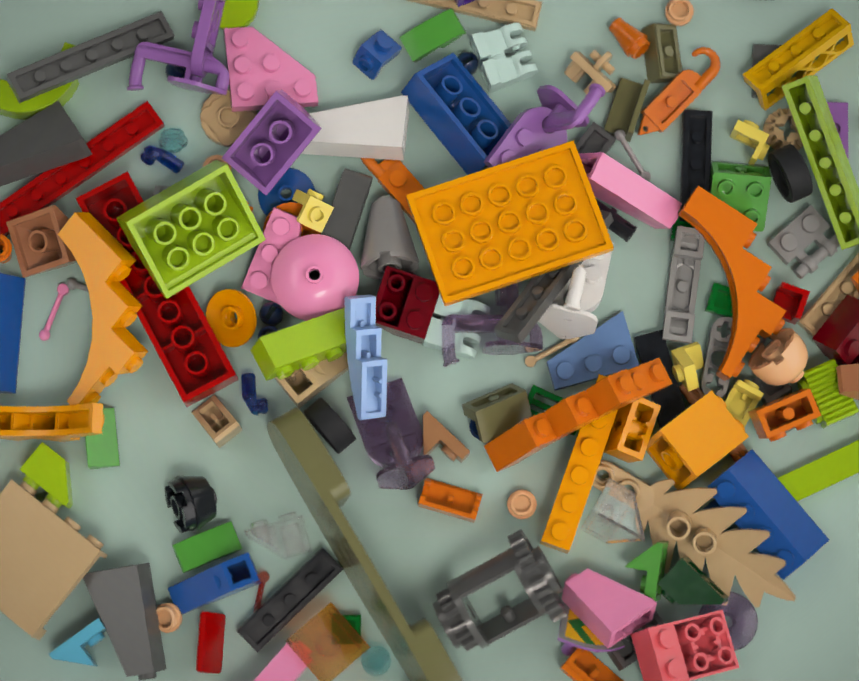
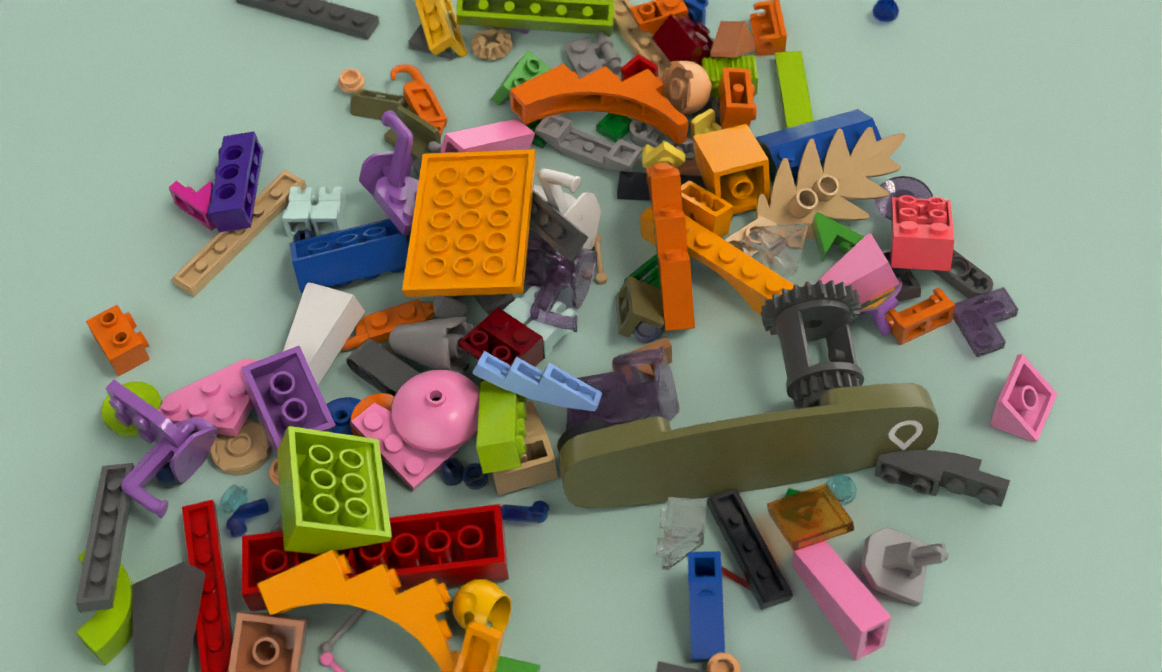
camera: 60 degrees left, 25 degrees down
black cone [165,476,217,533] -> none
bright green slope [172,521,242,573] -> none
tan slope [191,395,243,448] -> none
red slope [196,611,226,674] -> none
light orange dish [206,289,257,347] -> none
light yellow bracket [292,189,334,233] -> none
blue bracket [352,29,402,80] -> none
bright green slope [399,8,466,63] -> none
orange hinge [418,478,483,523] -> none
light nougat plate [507,490,537,519] -> none
medium blue wing [546,311,639,391] -> none
tan hips [564,50,617,94] -> none
orange cone [609,17,650,59] -> none
dark green slope [658,557,731,605] -> none
black tile [679,110,712,222] -> none
light yellow bracket [729,119,770,165] -> none
black tyre [768,144,813,203] -> none
none -> yellow helmet [453,579,512,633]

